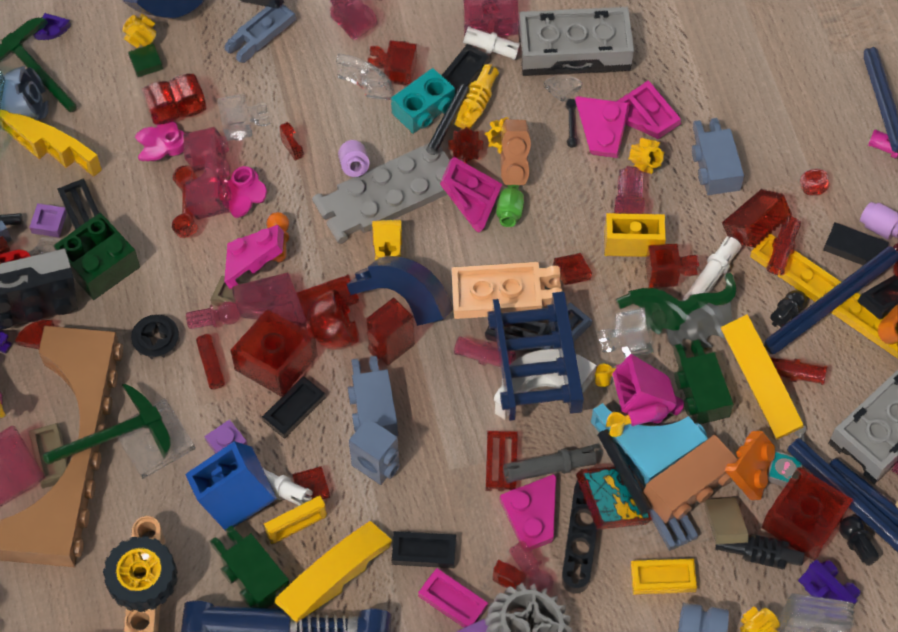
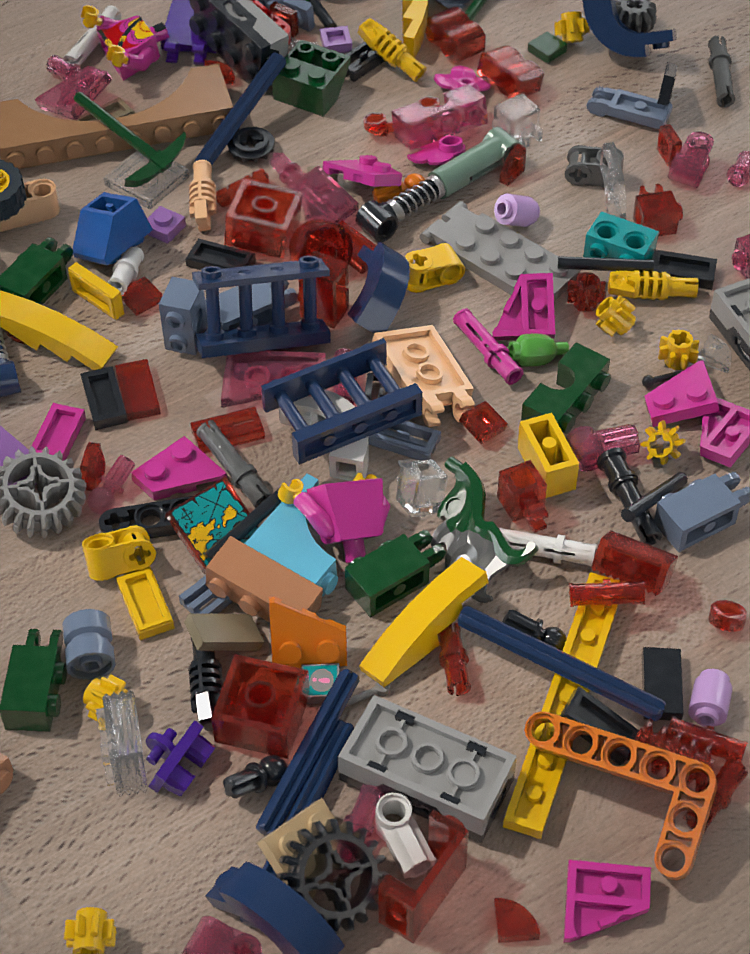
camera: 70 degrees right, 10 degrees down
white pin [463,26,520,60] -> none
nougat brick [500,119,531,185] -> none
none -> yellow piece [82,525,156,581]
none -> clear red tile [115,359,161,421]
none -> light nougat hinge [189,160,217,232]
none -> dark blue fence [192,256,331,358]
none -> dark blue axle [195,52,286,167]
none -> clear pink wing [221,351,326,408]
none -> piece [356,127,523,243]
none -> yellow hinge [357,18,427,82]
none -> clear red brick [425,6,486,62]
none -> dark pink pin [453,308,524,385]
none -> dark green arch [521,342,611,434]
none -> dark grey piece [564,145,624,188]
none -> black pin [596,447,662,546]
none -> black bar [621,472,688,522]
none -> clear red tile [656,124,682,168]
none -> yellow gear [658,330,699,370]

